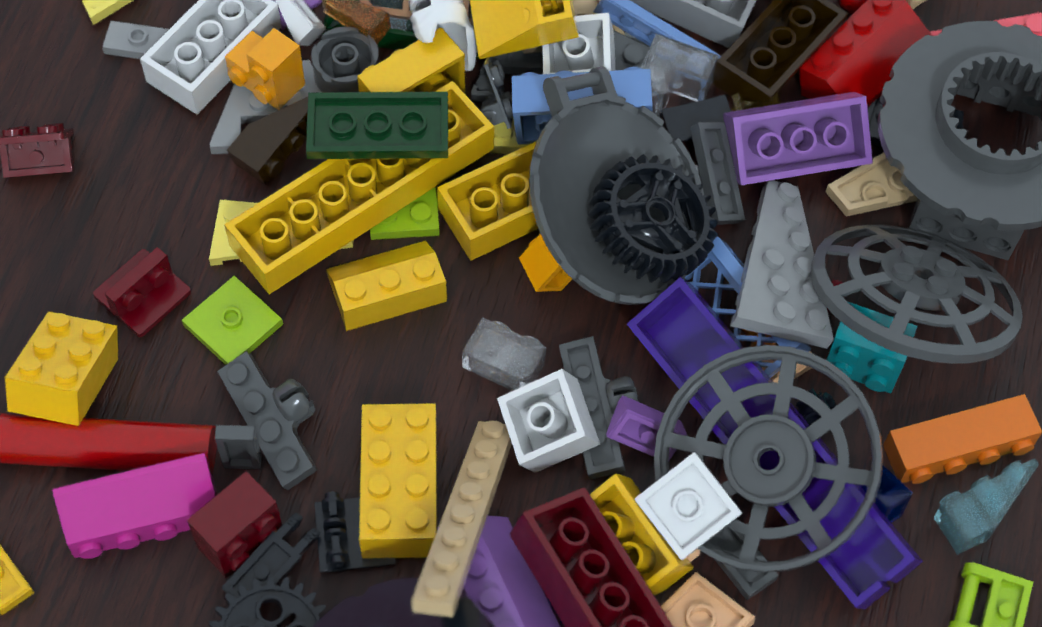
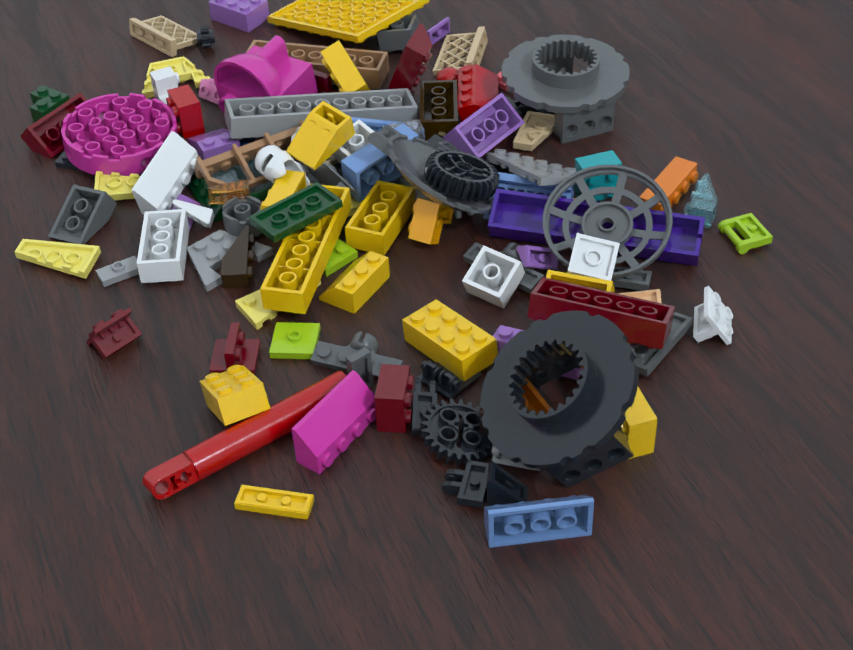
camera: 35 degrees left, 20 degrees down
light orange brick [225,28,305,110] -> none
tan plate [412,421,512,617] -> none
clear brick [462,317,547,391] -> none
dark grey dish [811,225,1023,364] -> none

